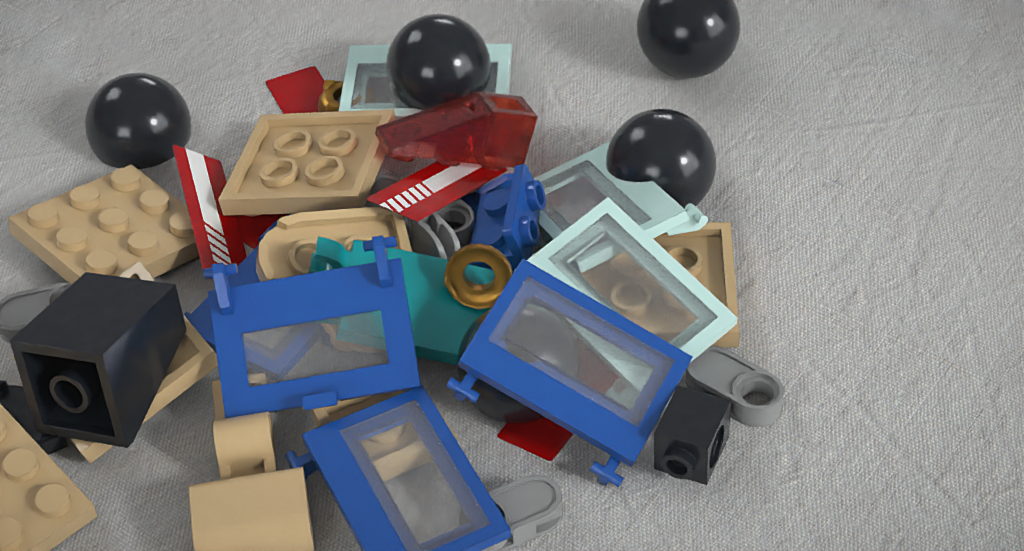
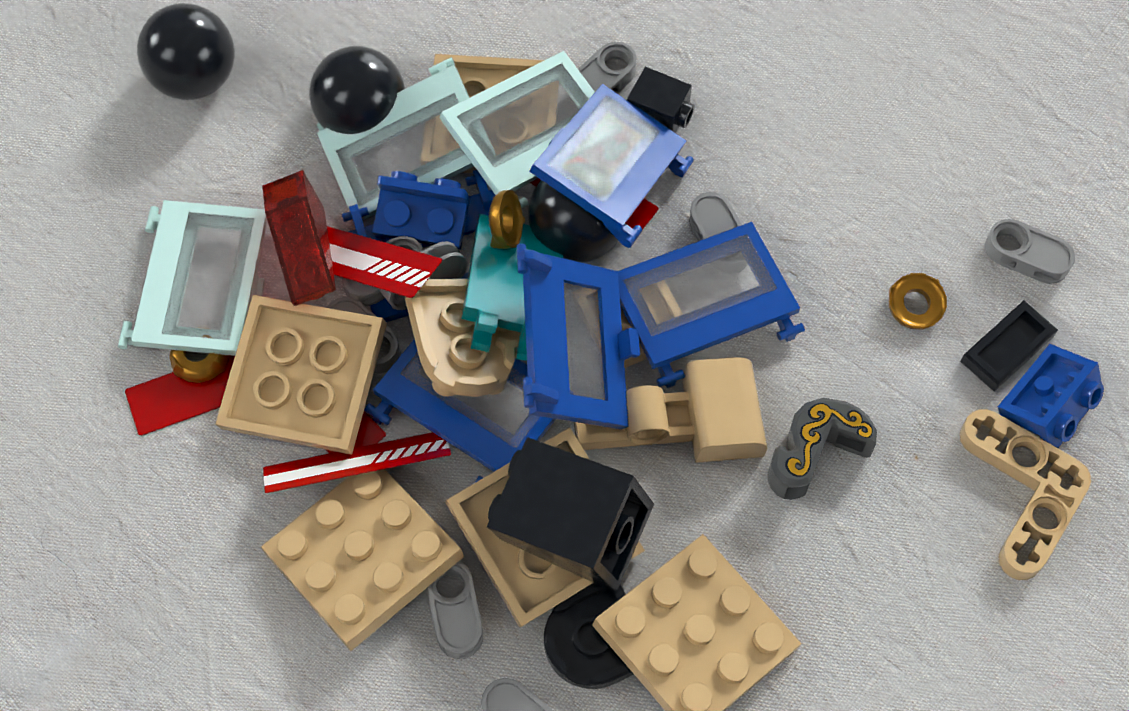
camera: 90 degrees left, 20 degrees up
black piece [85,73,191,169] -> none
black piece [386,14,491,111] -> none

